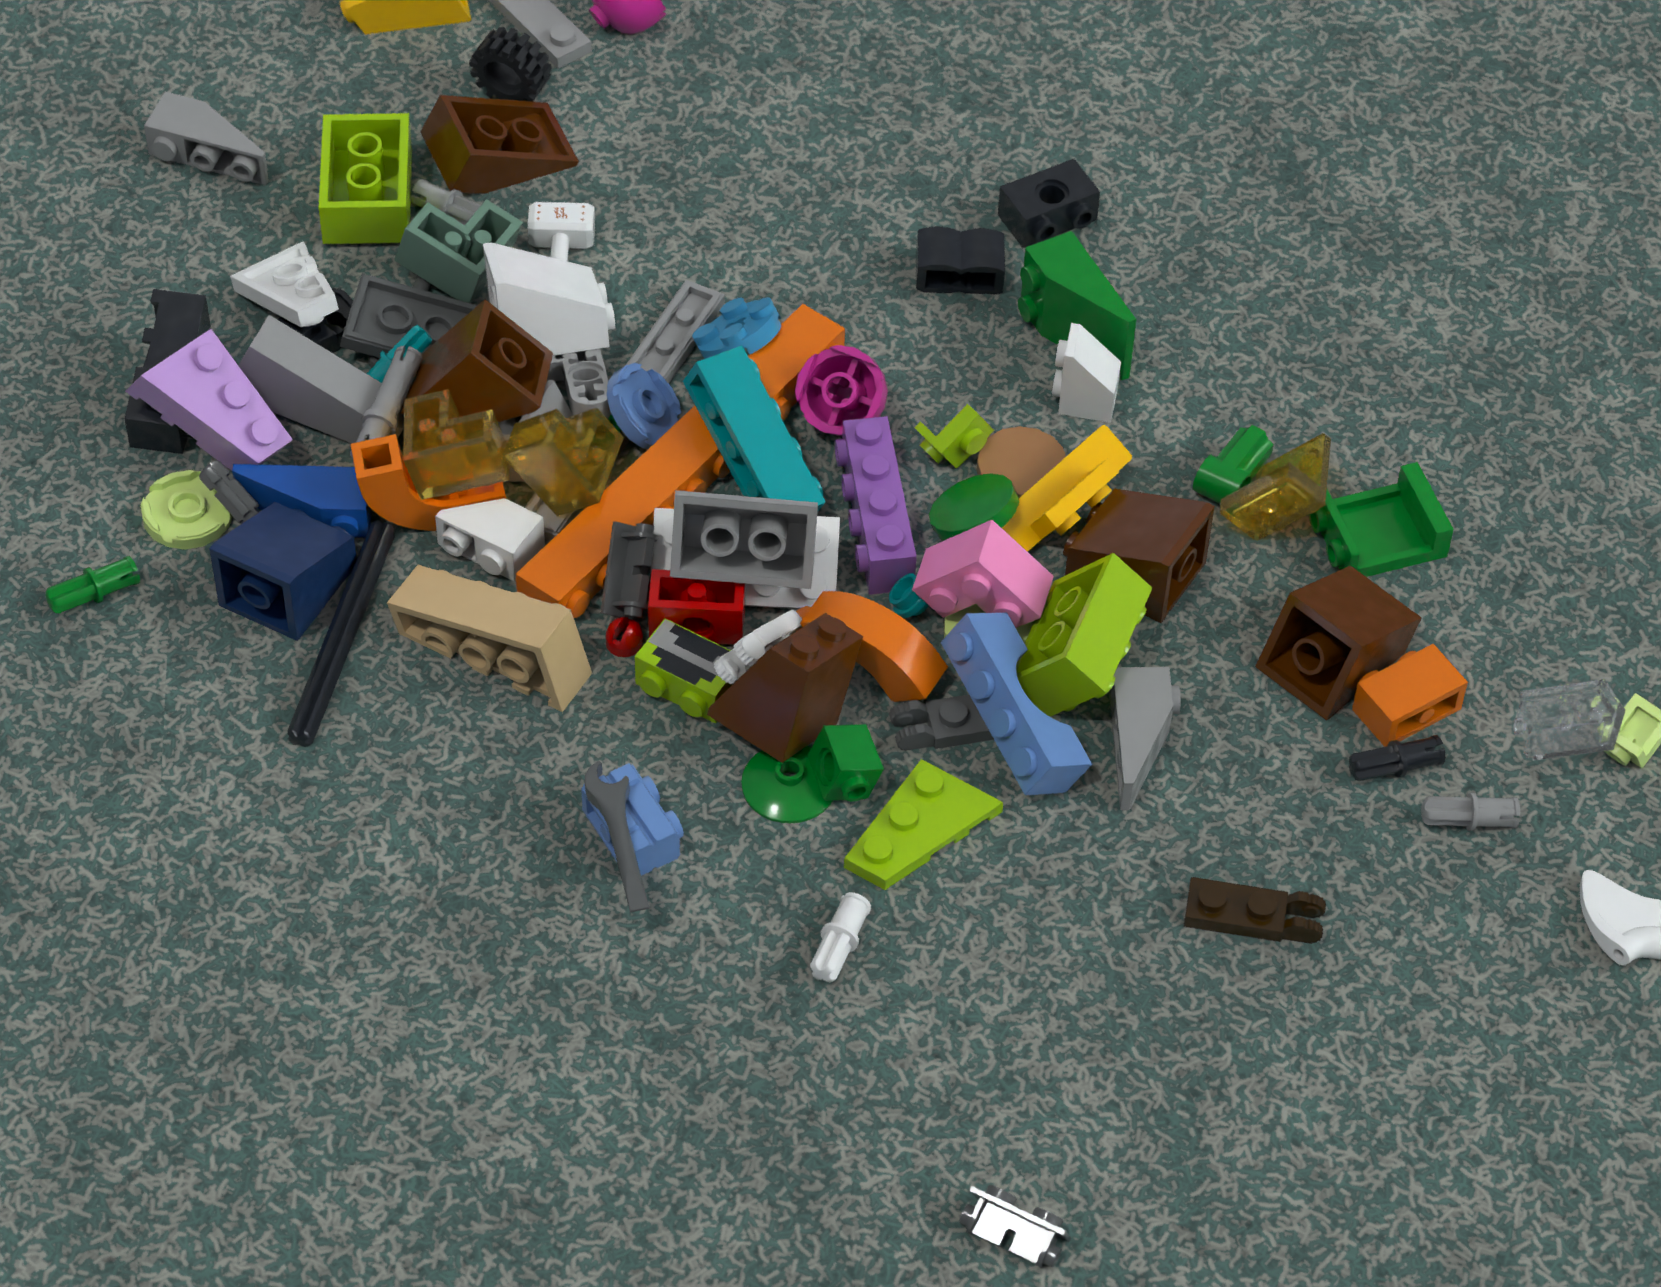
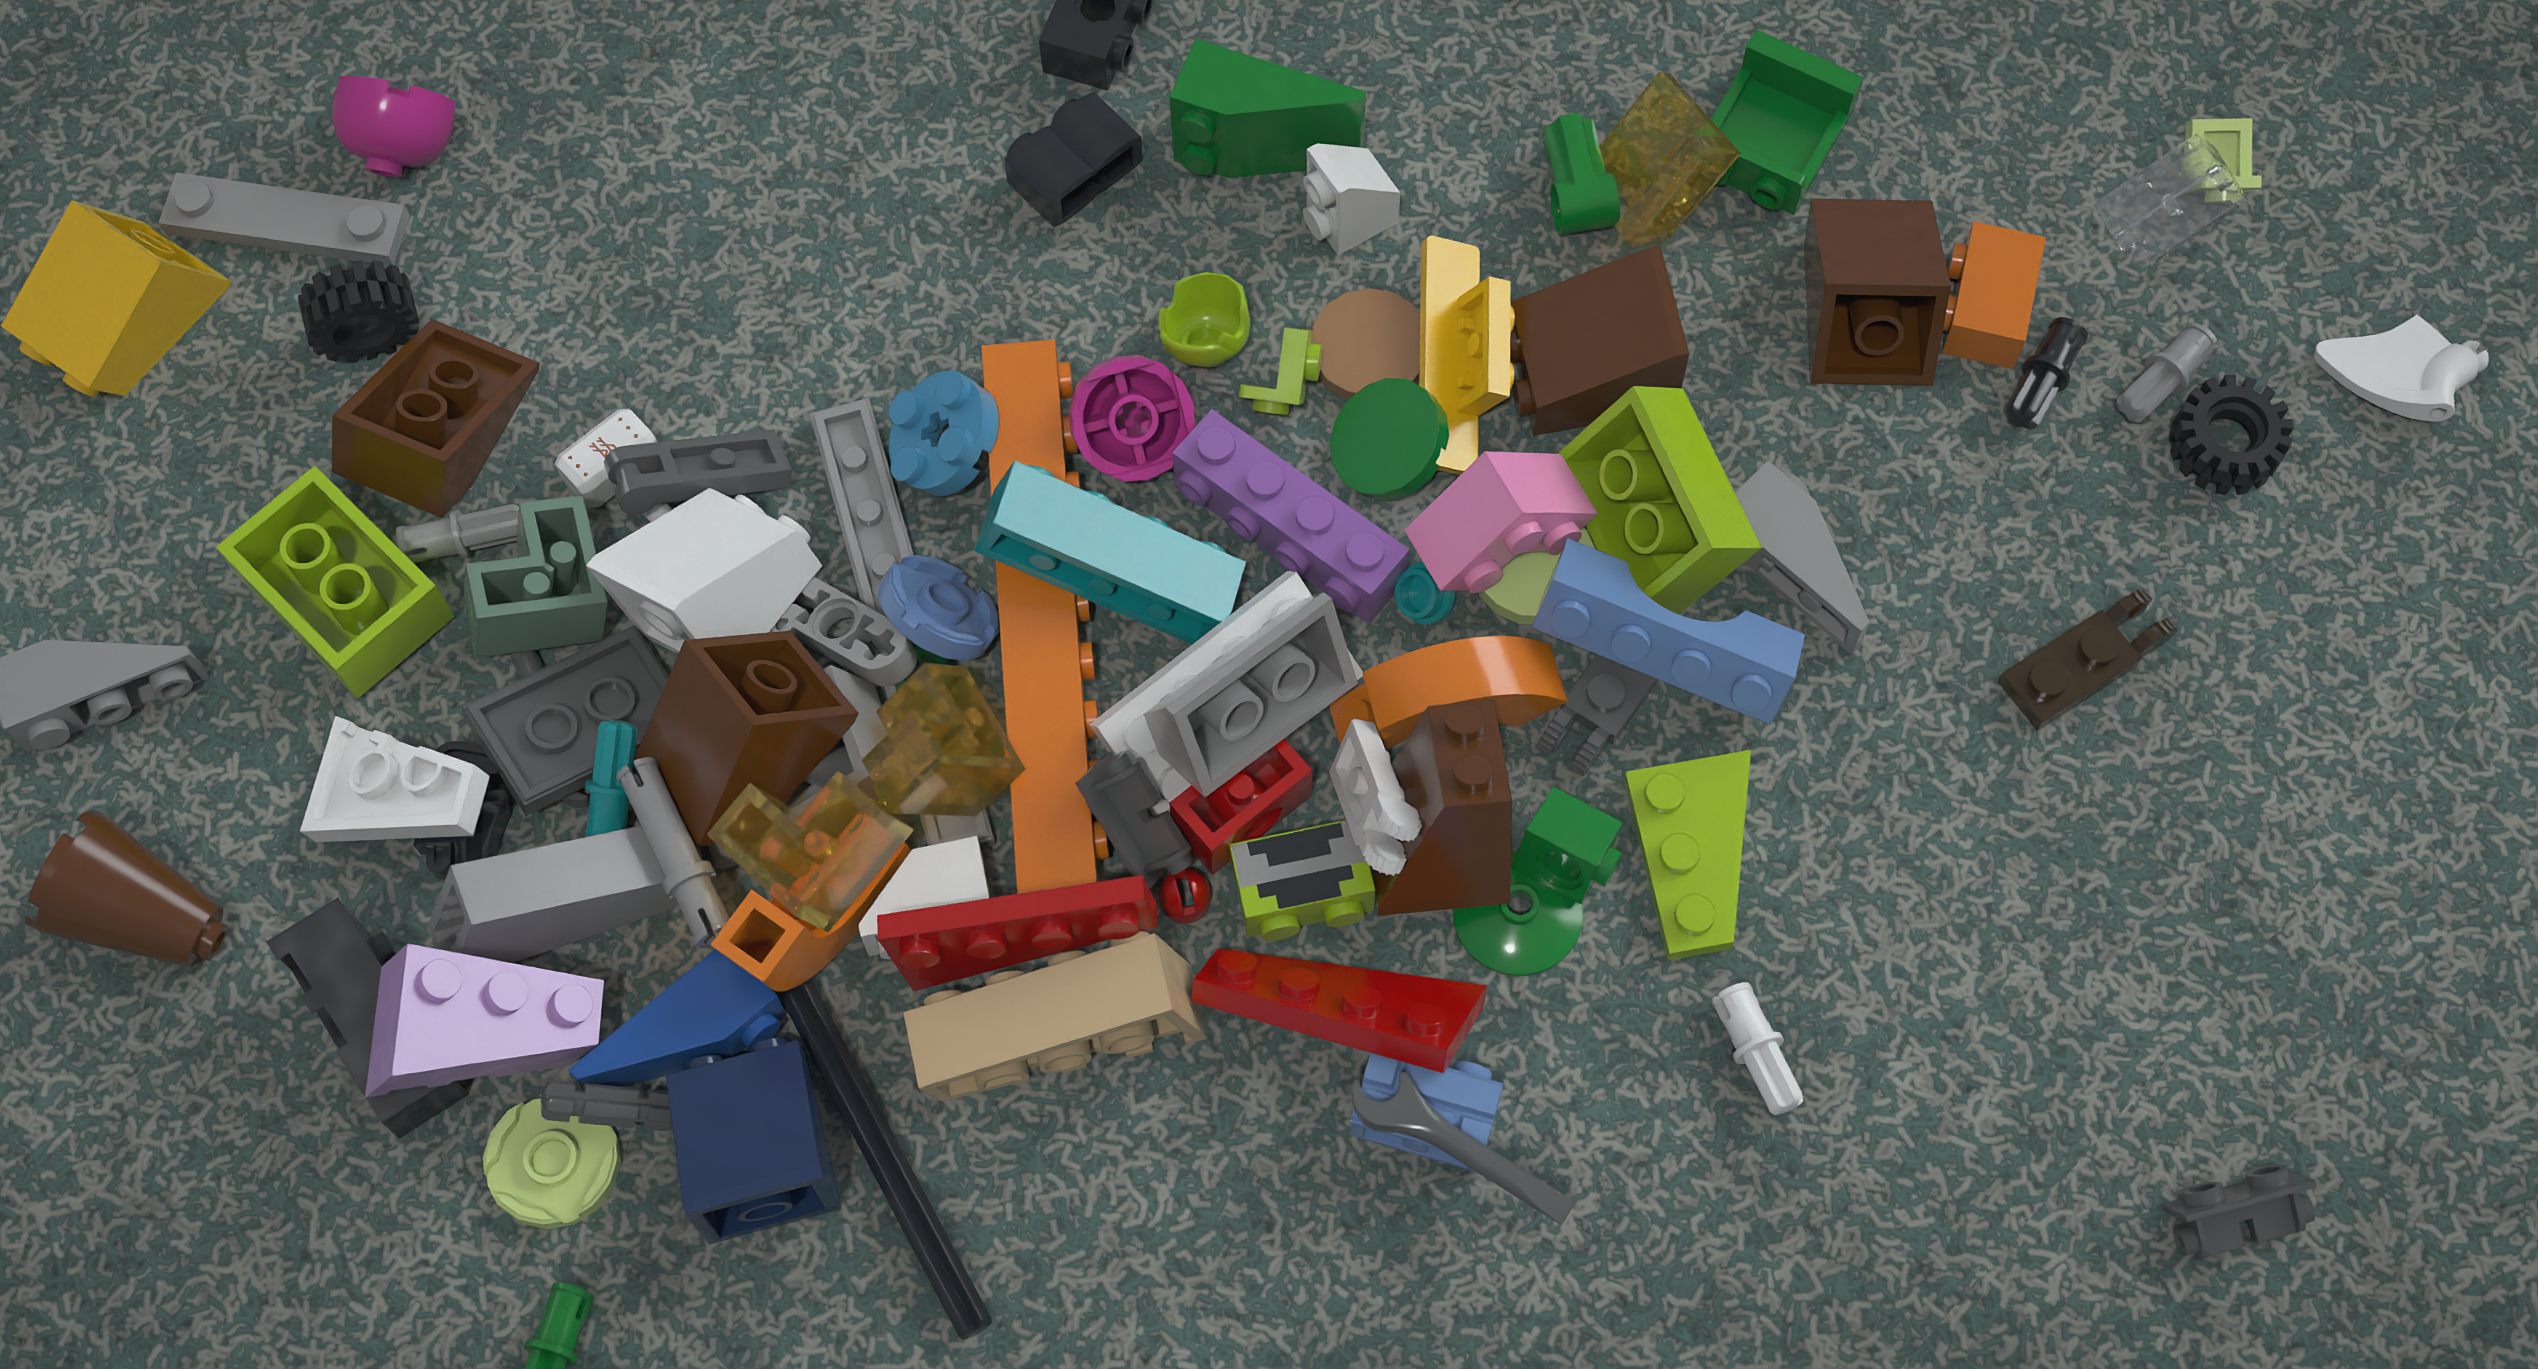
camera: 40 degrees left, 15 degrees up
none -> reddish brown cone [25,809,228,967]
none -> dark grey plate [604,429,792,515]
none -> red wing [877,875,1158,991]
none -> lime hair [1158,272,1251,367]
none -> red wing [1191,948,1487,1074]
none -> black tyre [2169,375,2294,495]

